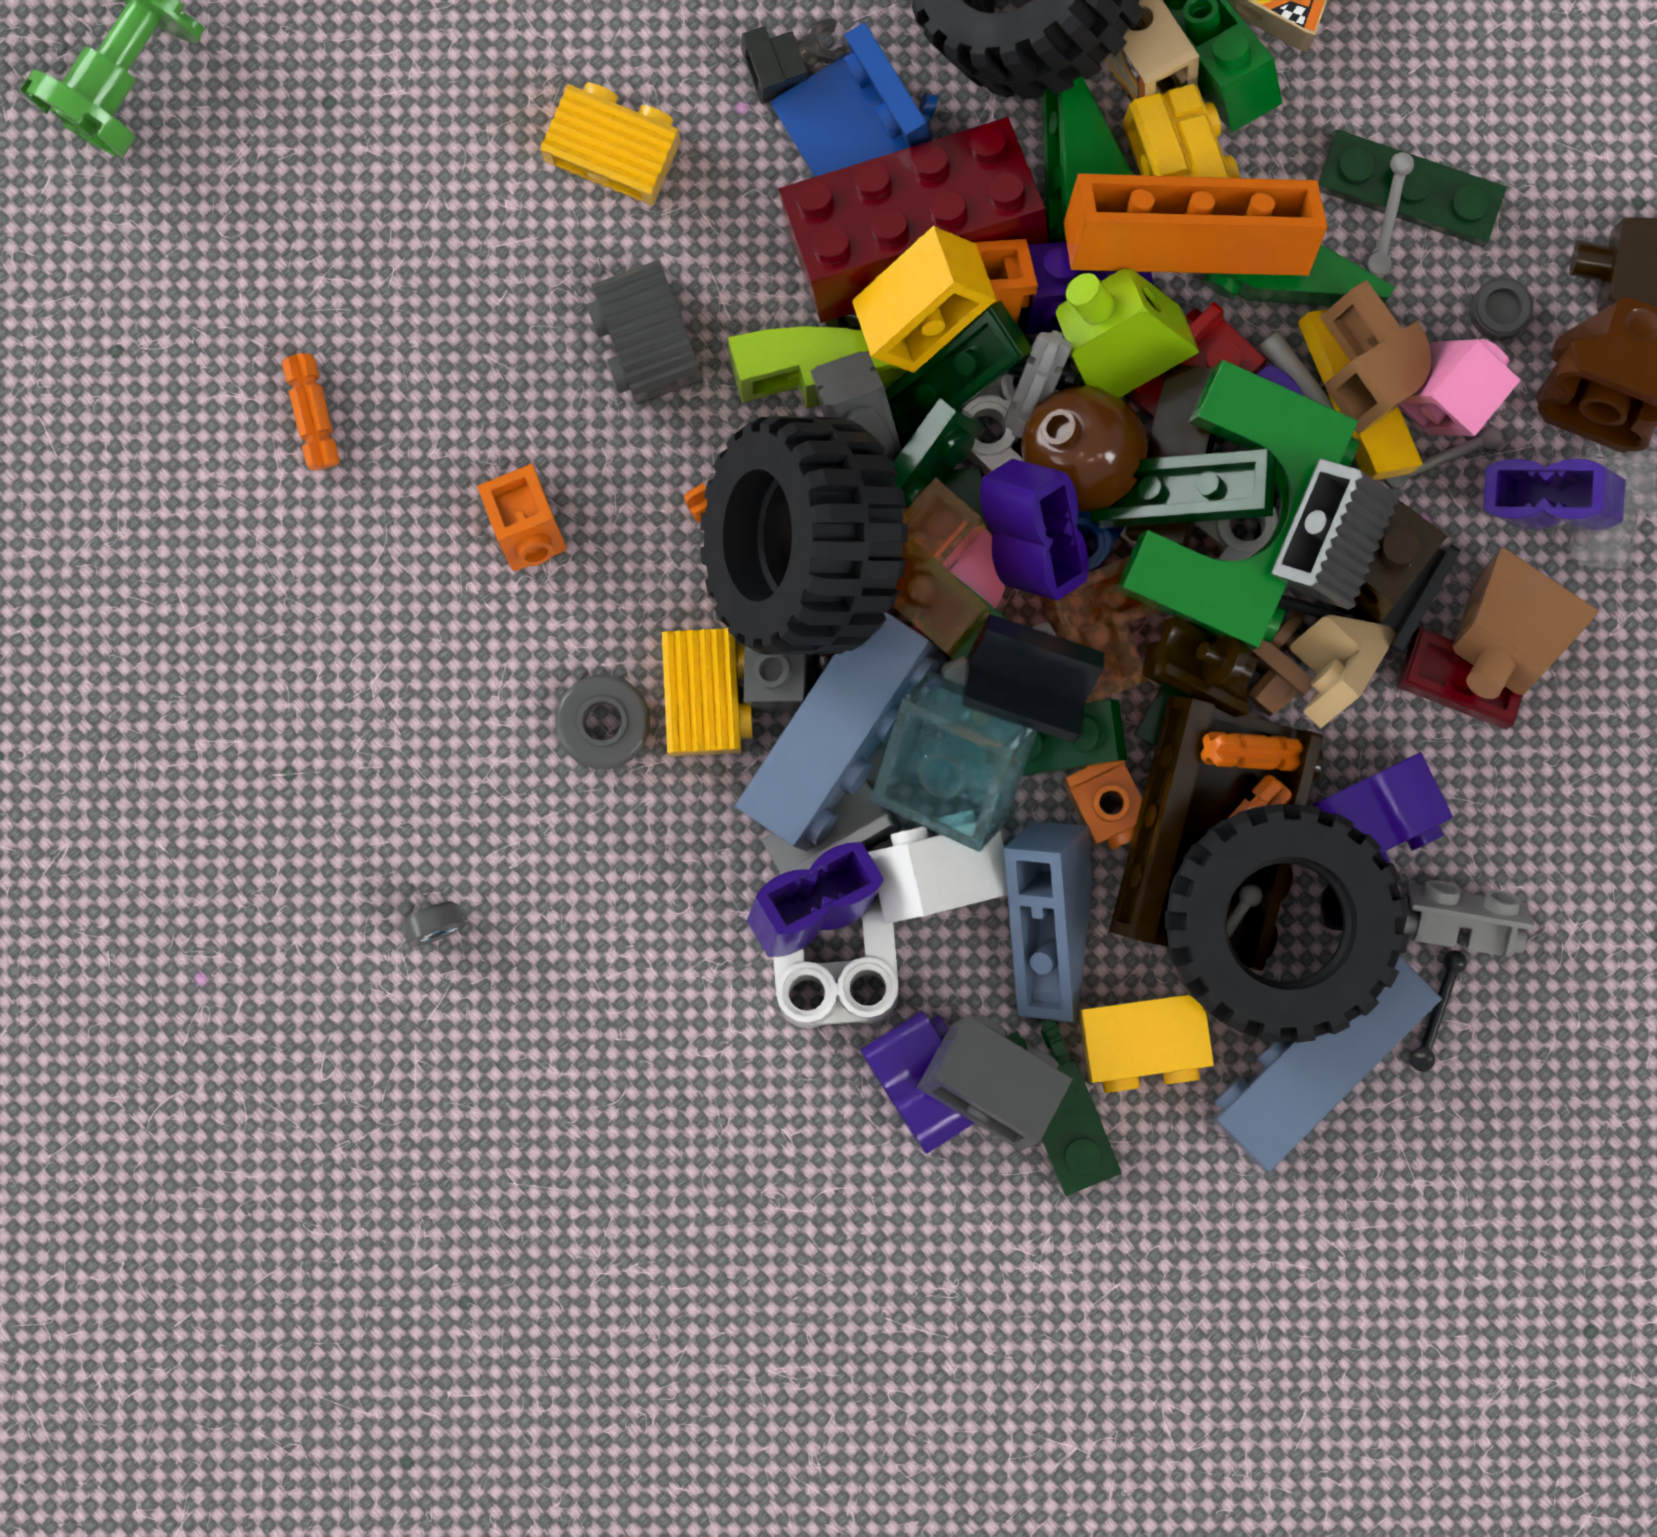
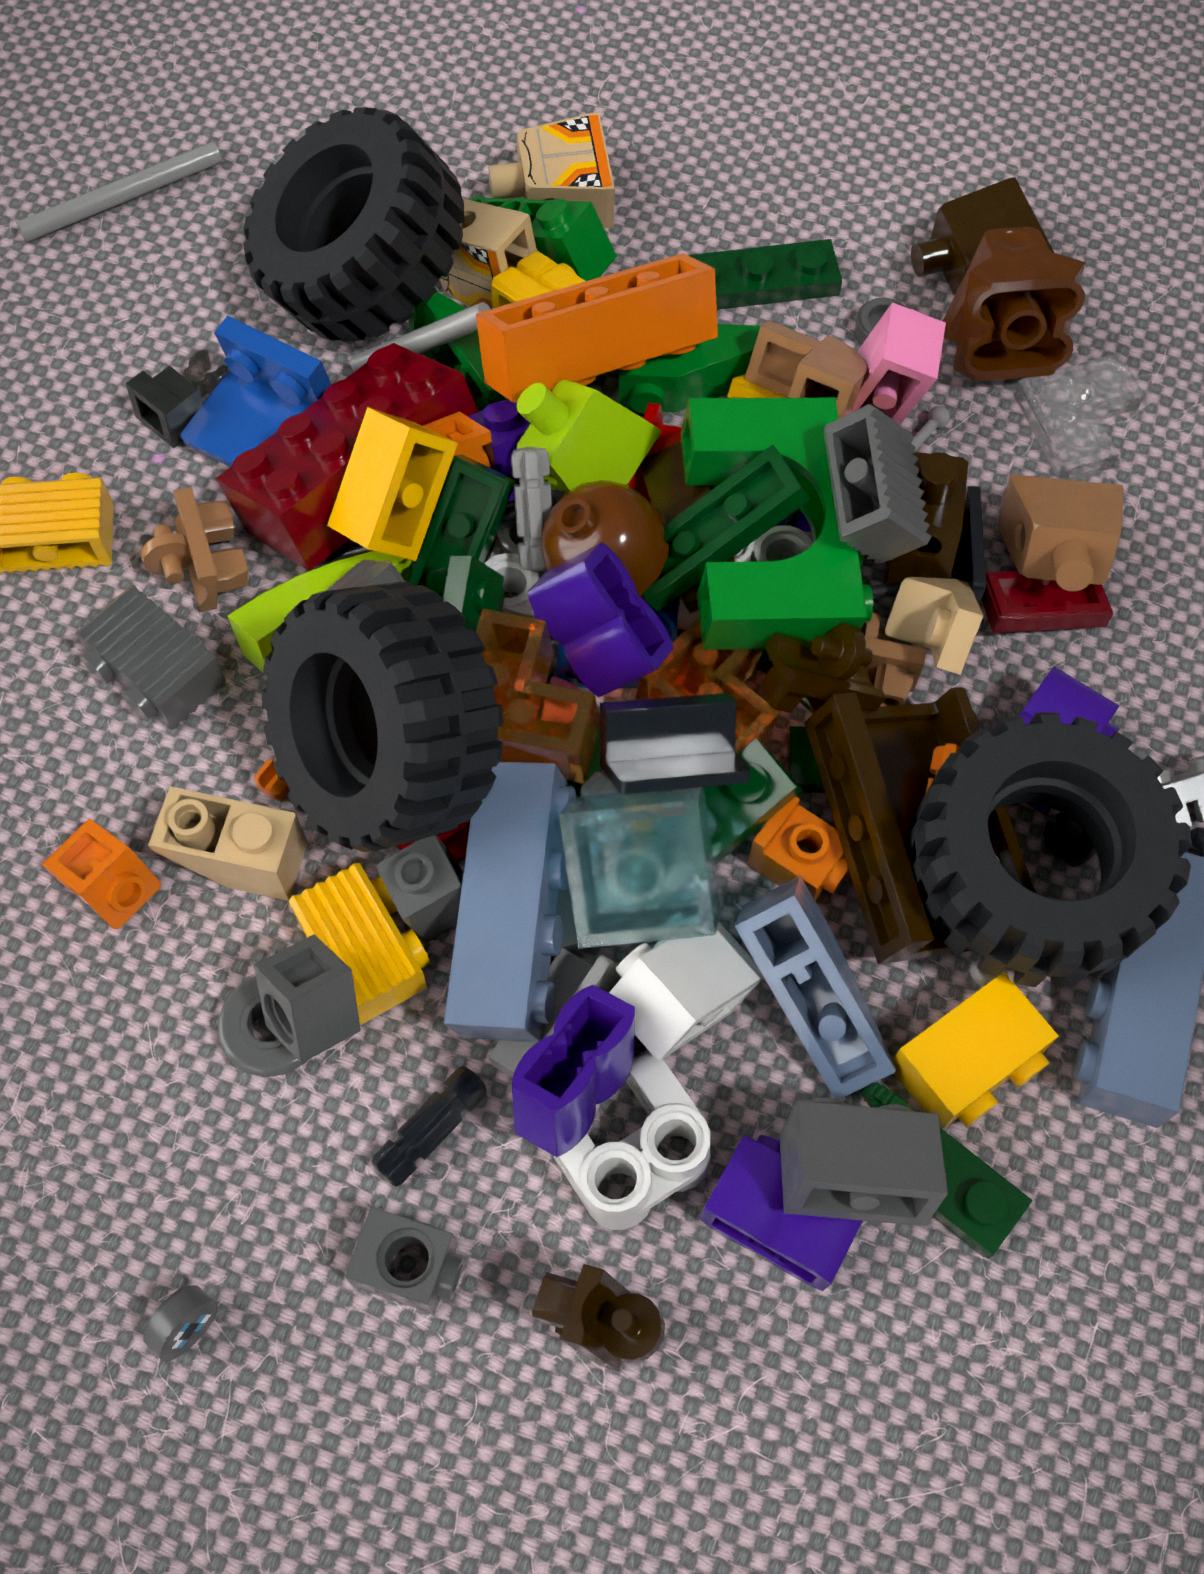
camera: 30 degrees left, 20 degrees down
orange axle [1200,731,1303,771] -> none
light grey hinge [1368,152,1414,276] -> none
dark purple brick [1483,459,1626,530] -> none
none -> medium nougat hips [140,487,248,612]
none -> tan slope [148,786,308,901]
none -> dark grey brick [254,934,361,1063]
none -> dark grey brick [345,1206,464,1315]
none -> light grey bar [351,302,491,372]
none -> black axle [371,1066,487,1187]
none -> dark brown hips [532,1264,665,1371]

